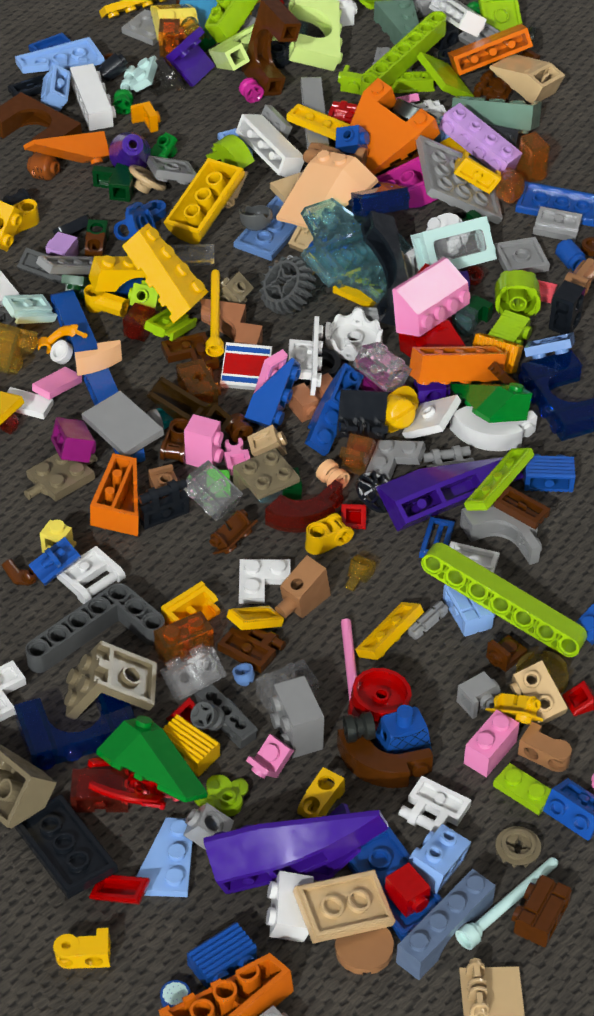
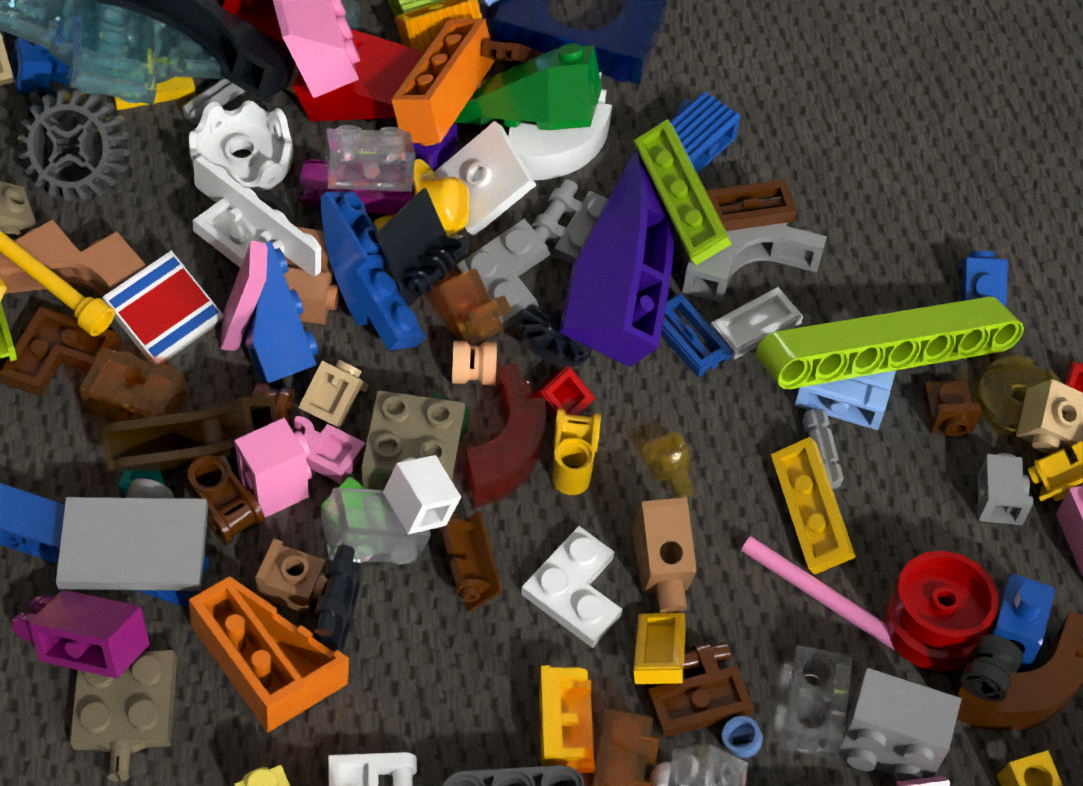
camera: 55 degrees left, 10 degrees up
none -> white brick [383,455,461,534]

